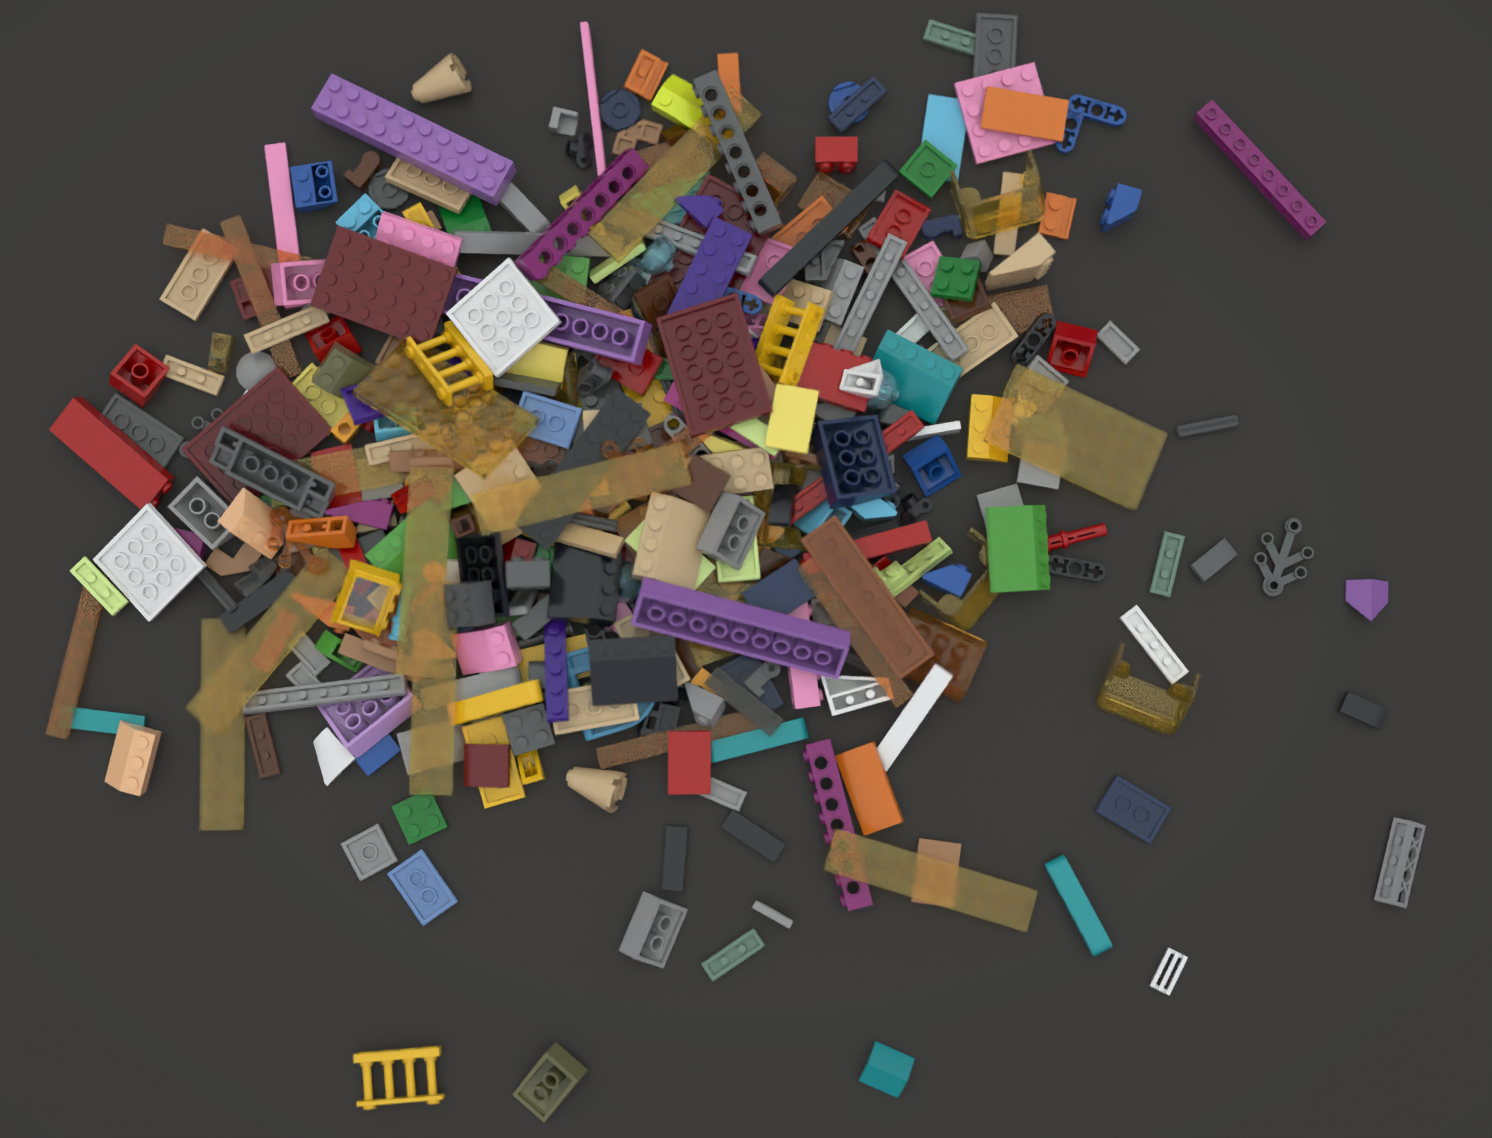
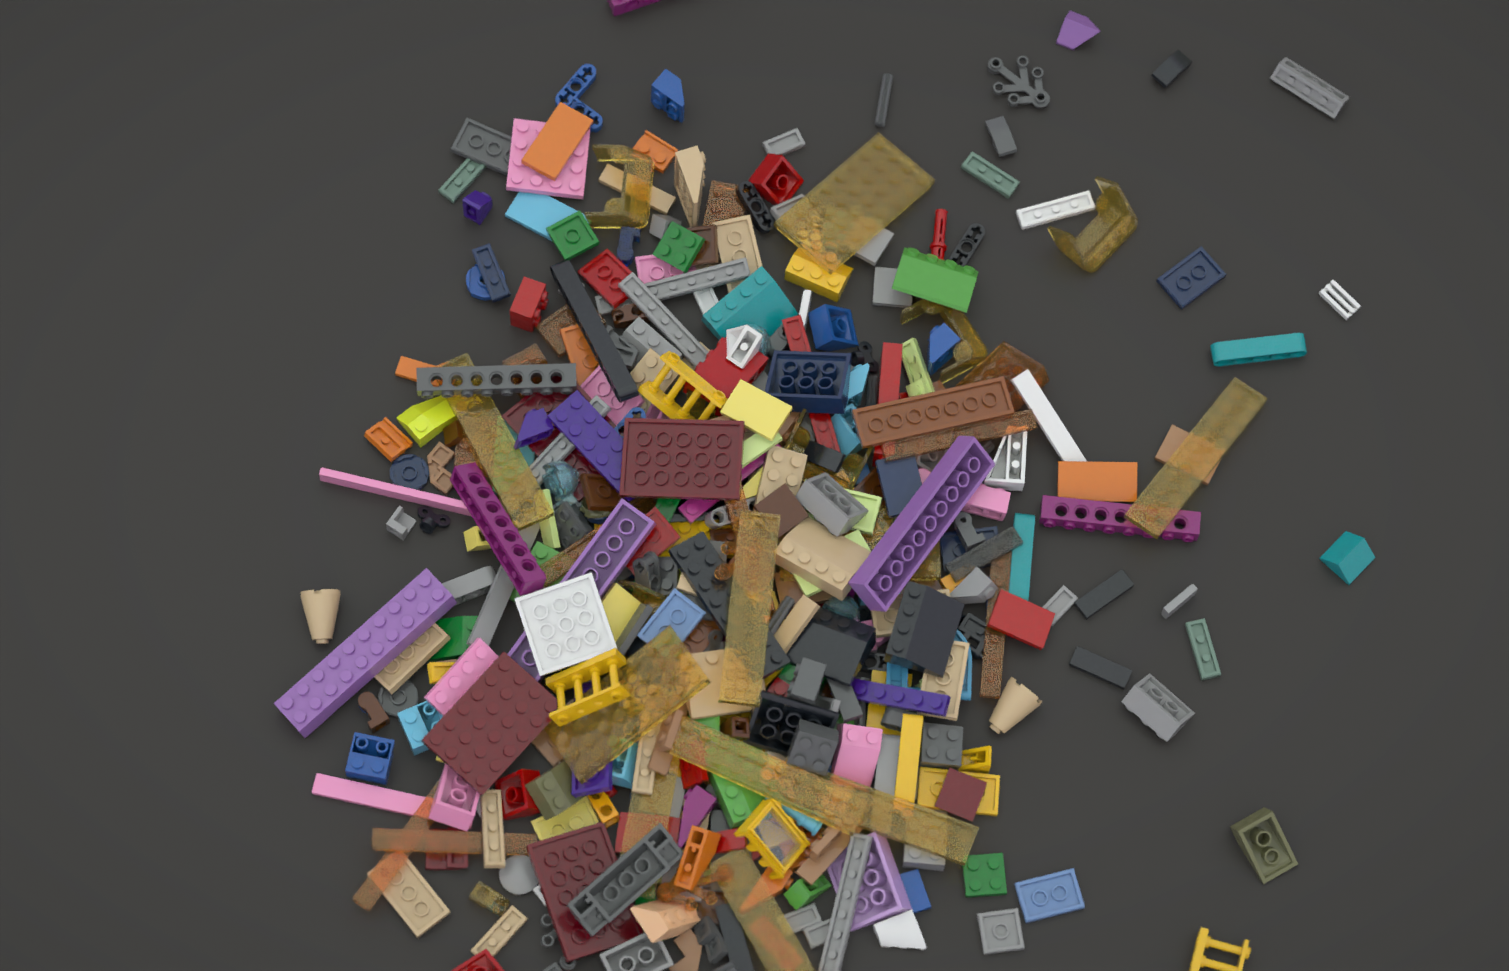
camera: 80 degrees left, 15 degrees down
none -> dark purple slope [462,190,493,225]

